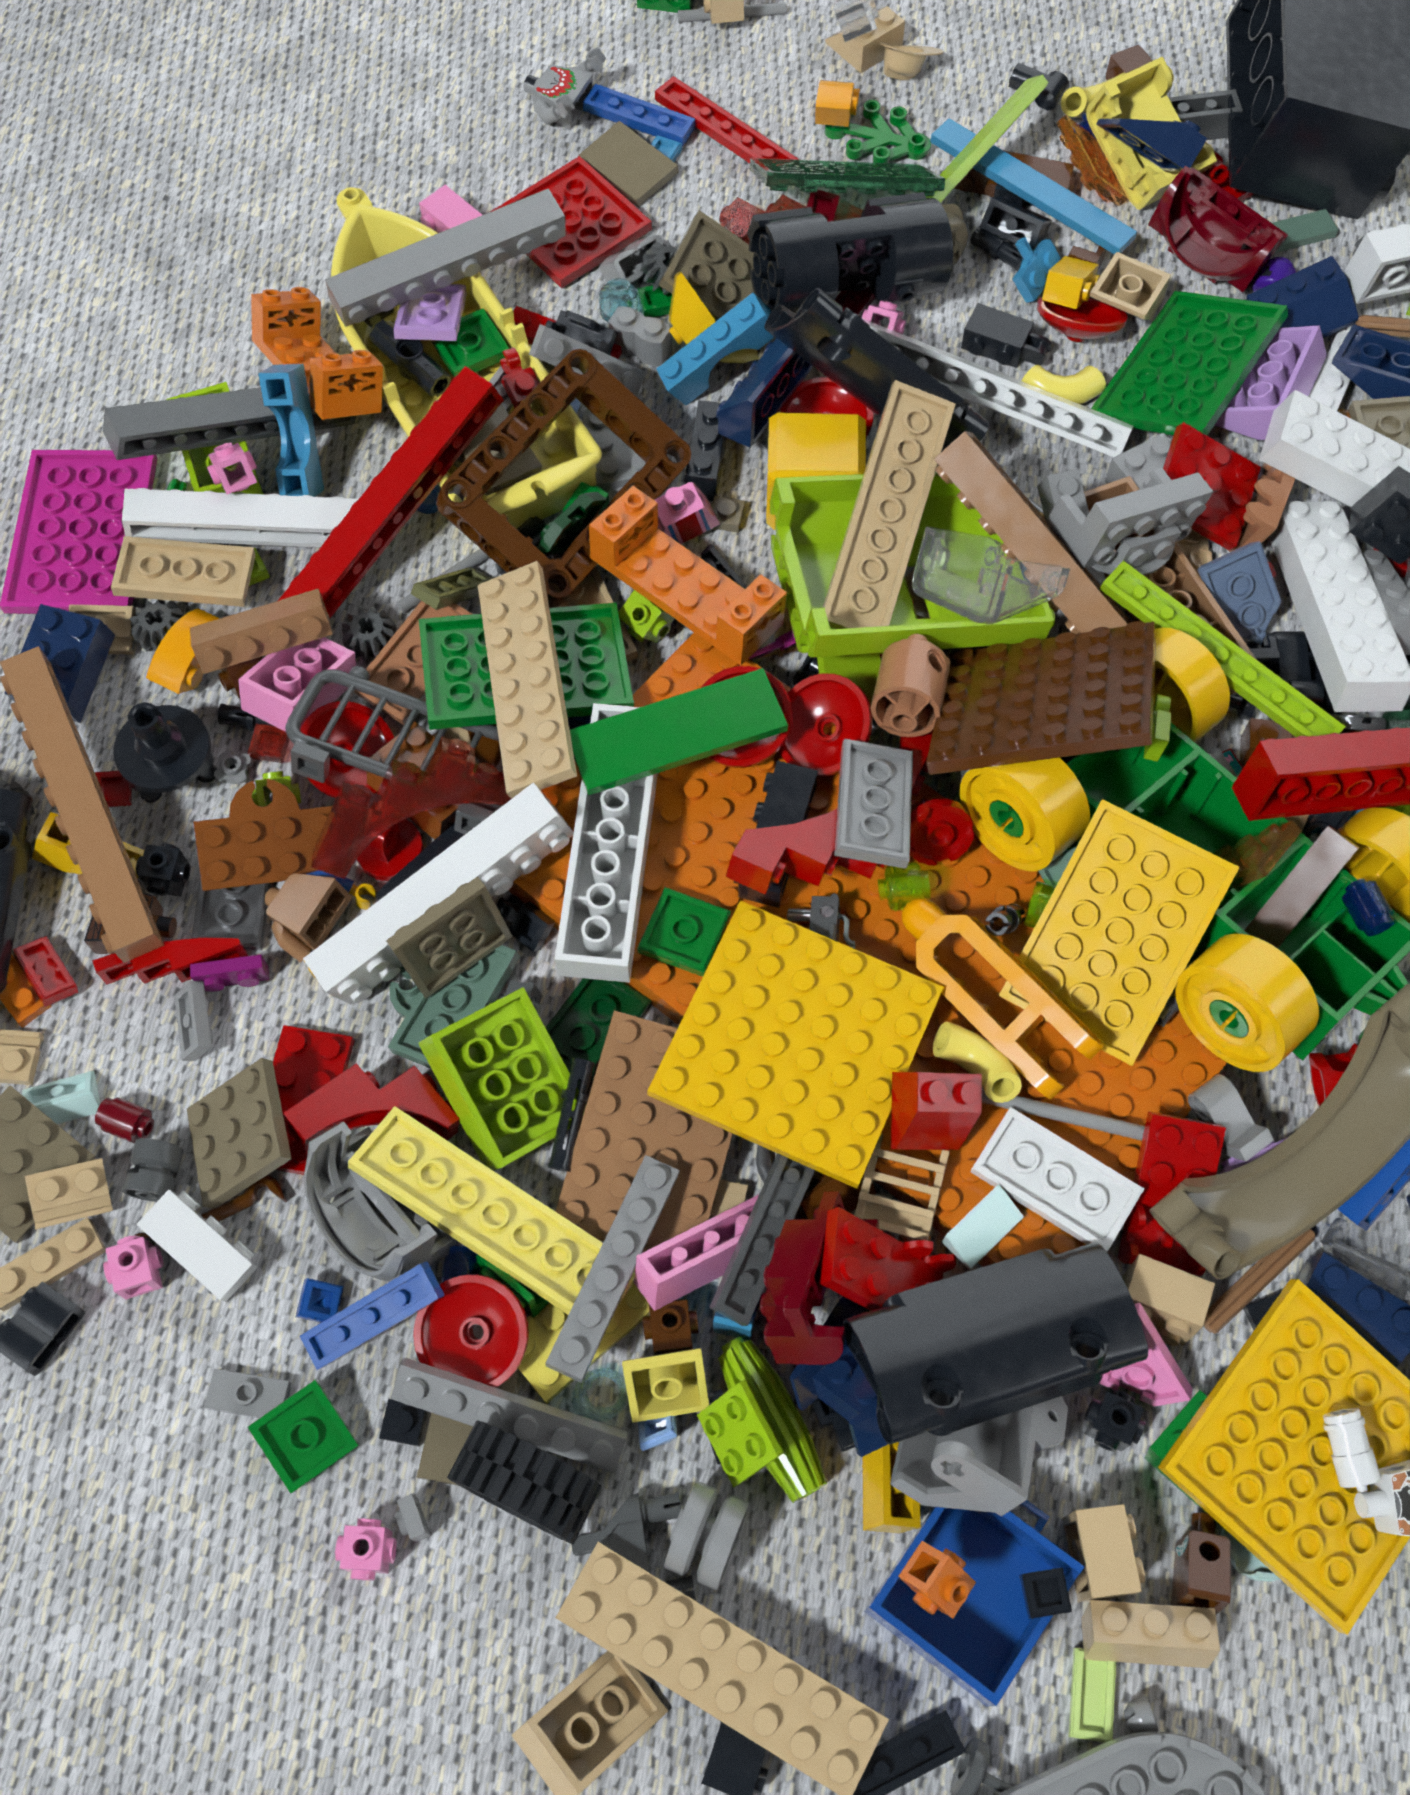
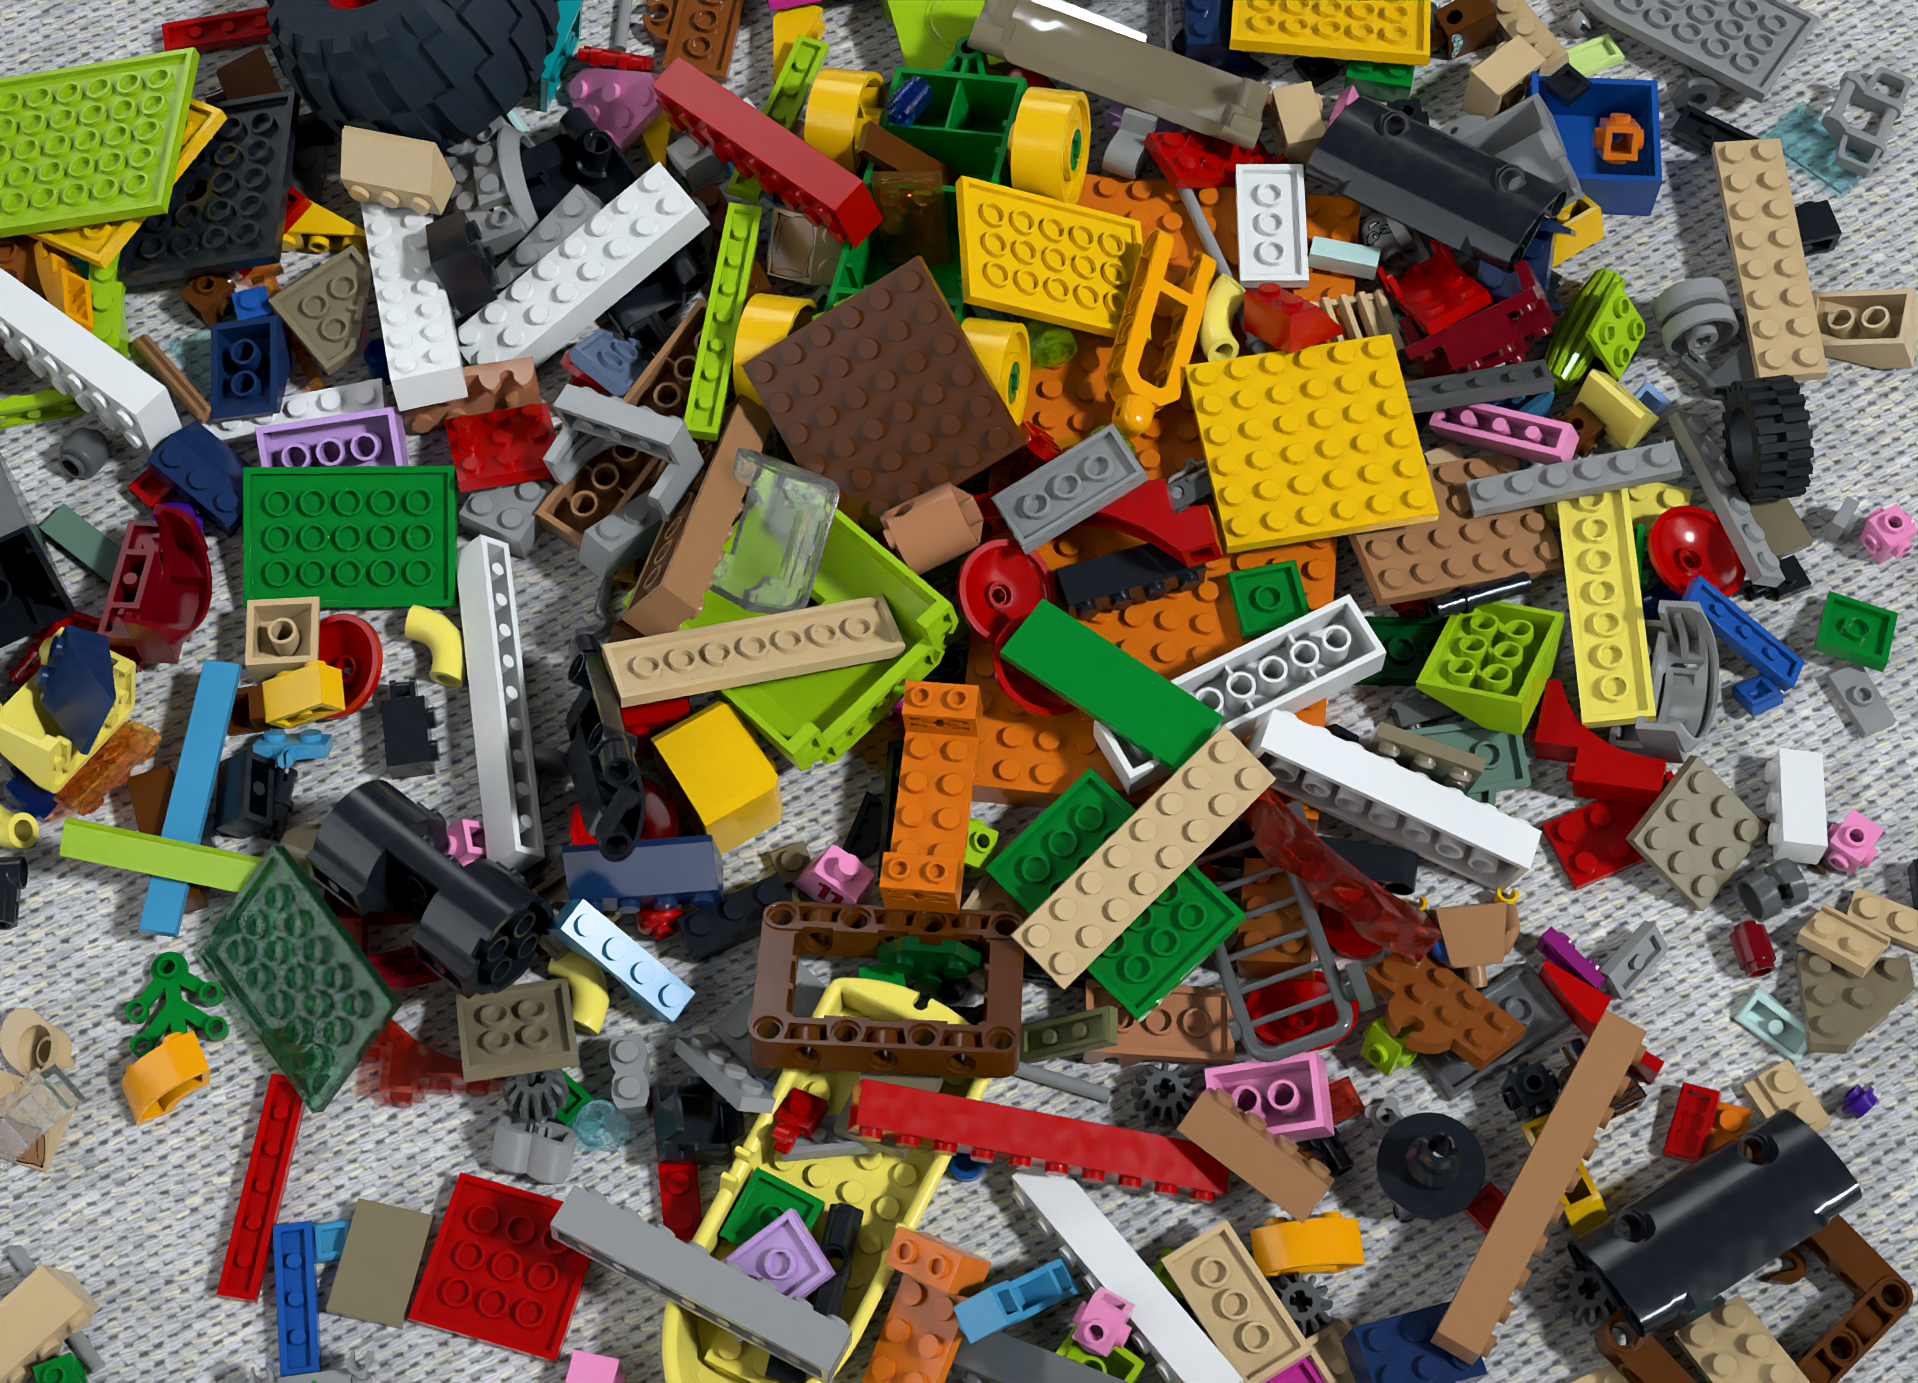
camera: 125 degrees left, 0 degrees up
yellow slope [669,271,716,345] -> none
black pin [985,903,1025,936] -> none

